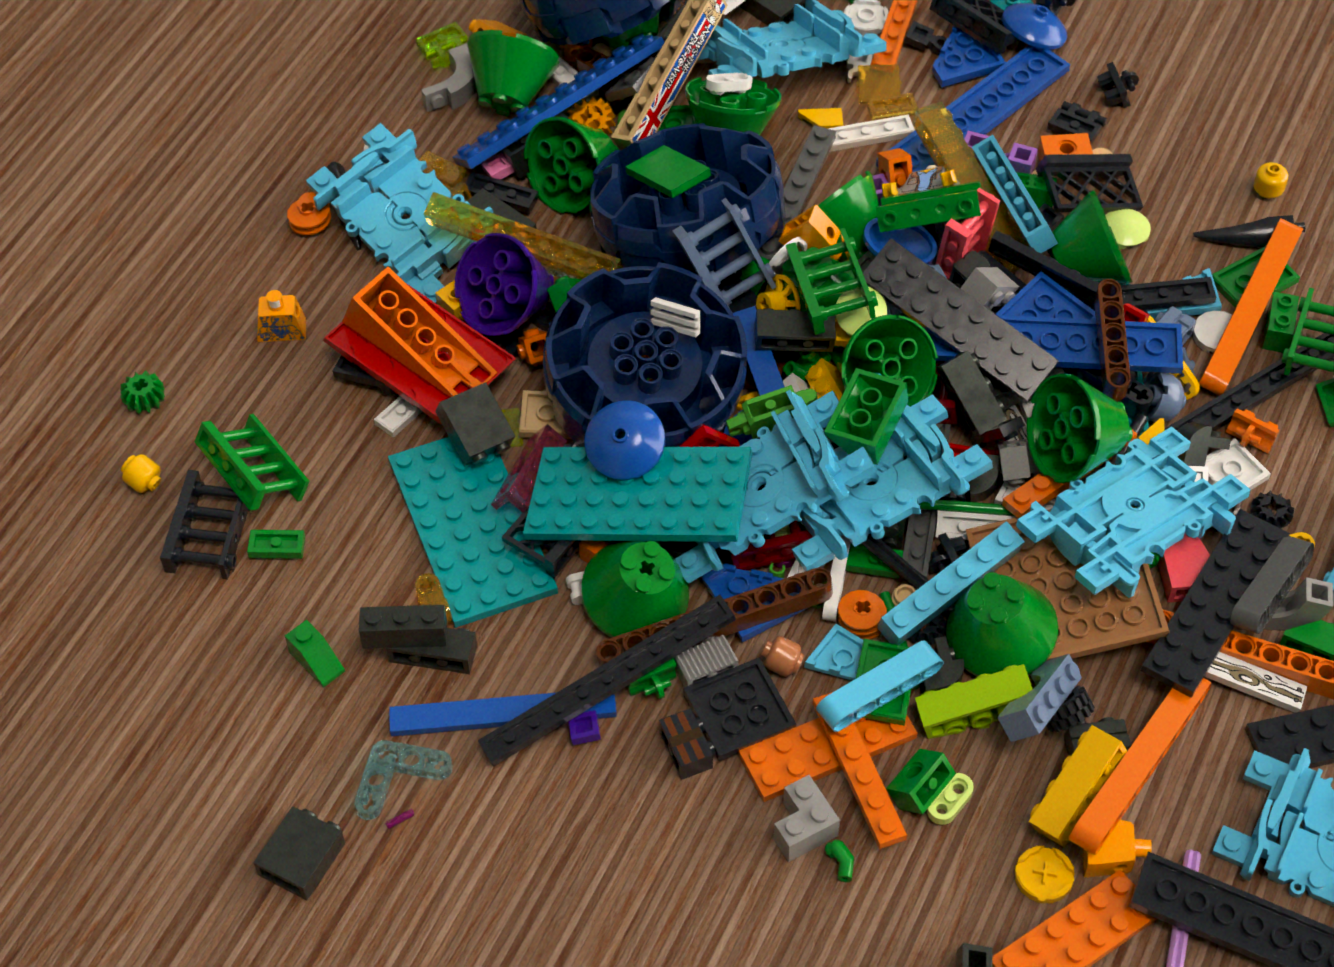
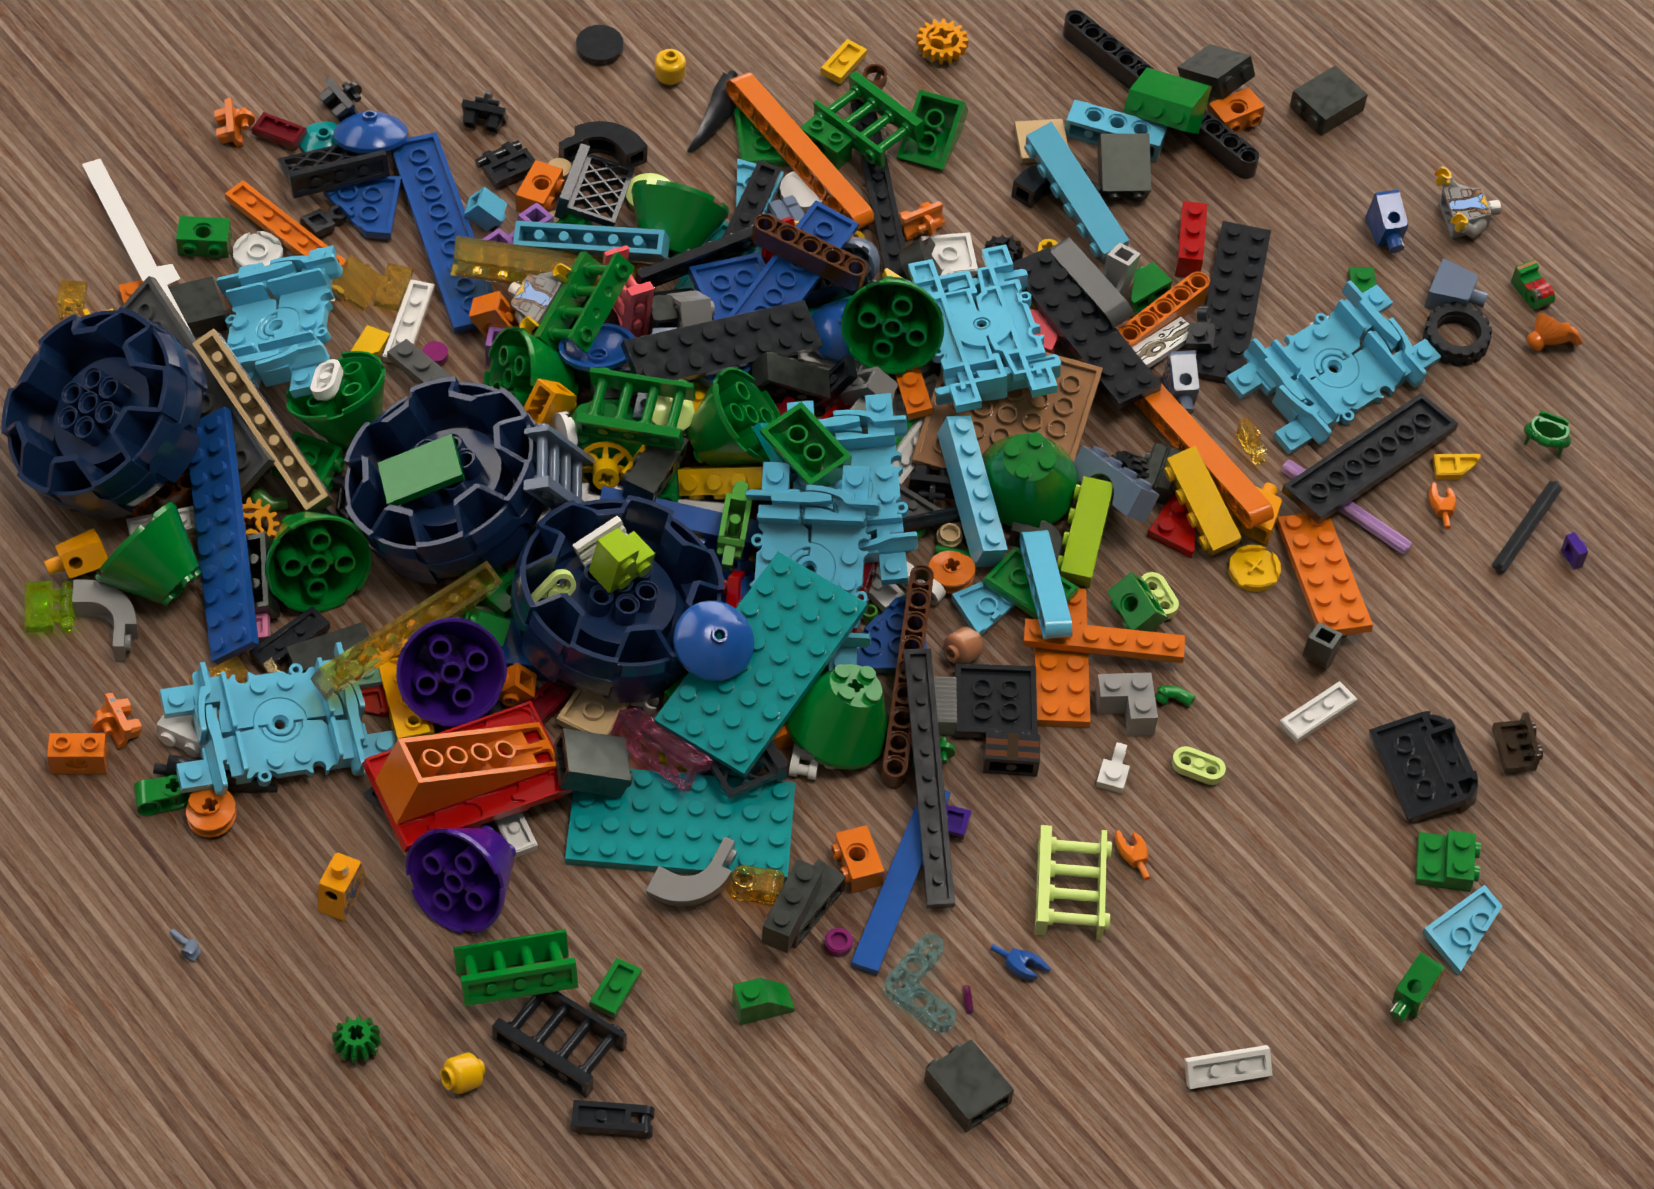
camera: 70 degrees left, 0 degrees up
none -> orange brick [47,733,109,775]
none -> orange hips [92,692,142,749]
none -> green piece [134,775,190,816]
none -> sand blue hand [170,929,201,962]
none -> dark purple cone [406,826,516,933]
none -> magenta tile [422,341,448,366]
none -> medium azure brick [464,187,508,232]
none -> dark red plate [524,680,571,724]
none -> yellowish green plate [531,569,576,603]
none -> black arch [559,121,648,168]
none -> black plate [571,1100,655,1139]
none -> black tile [576,25,623,66]
none -> lime brick [589,528,655,594]
none -> light grey arch [646,836,738,907]
none -> magenta tile [824,928,853,957]
none -> orange brick [831,825,885,893]
none -> blue hand [990,944,1051,981]
none -> yellowish green fence [1035,825,1112,940]
none -> white plate [1096,742,1130,794]
none -> orange hand [1115,830,1150,881]
none -> red wing [1147,495,1195,558]
none -> torso [1163,350,1199,415]
none -> yellowish green plate [1172,746,1226,785]
none -> black plate [1186,306,1216,350]
none -> clear yellow plate [1236,417,1267,465]

